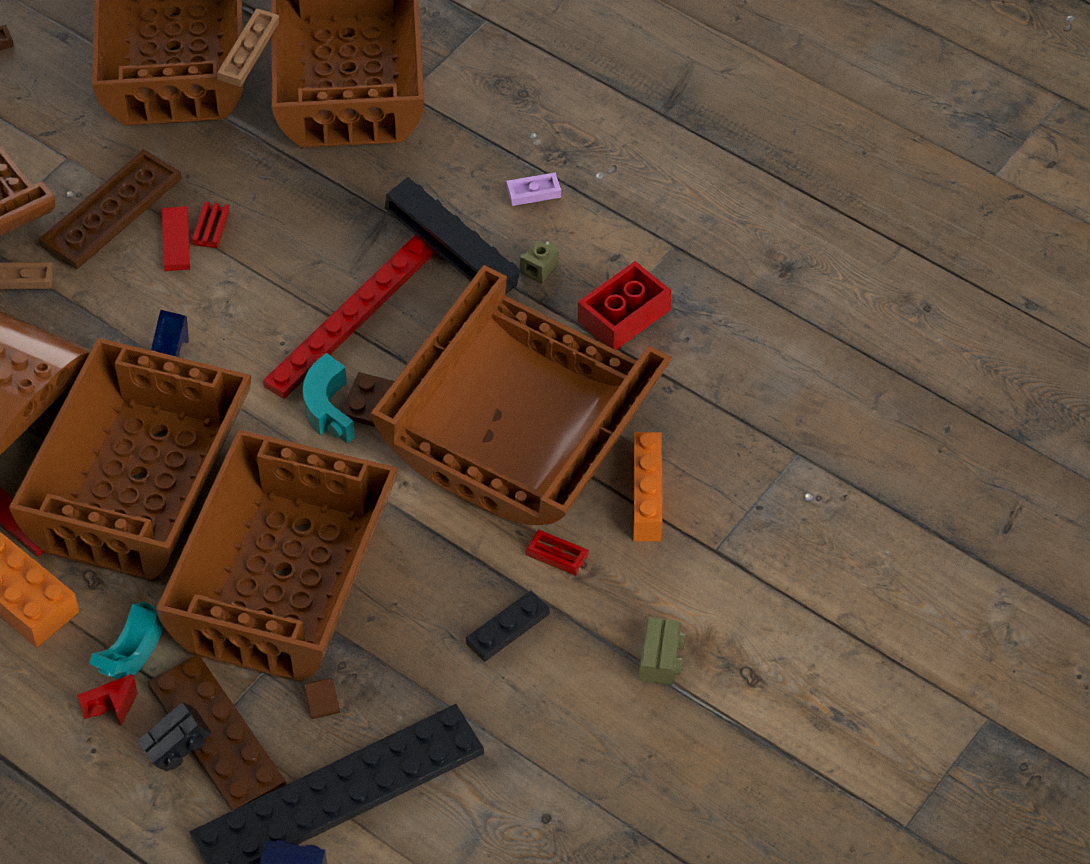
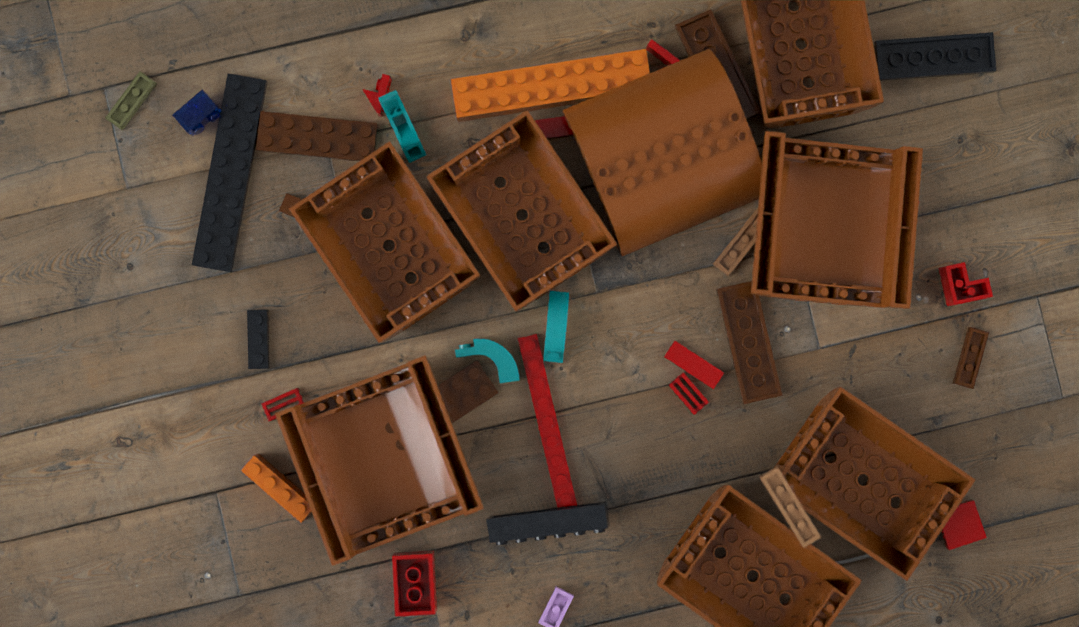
camera: 130 degrees right, 35 degrees up
black brick [138,702,212,772] -> none
clear blue slope [151,310,189,357] -> none
olive brick [520,240,559,284] -> none
olive brick [639,617,686,685] -> none
none -> teal arch [543,291,569,363]

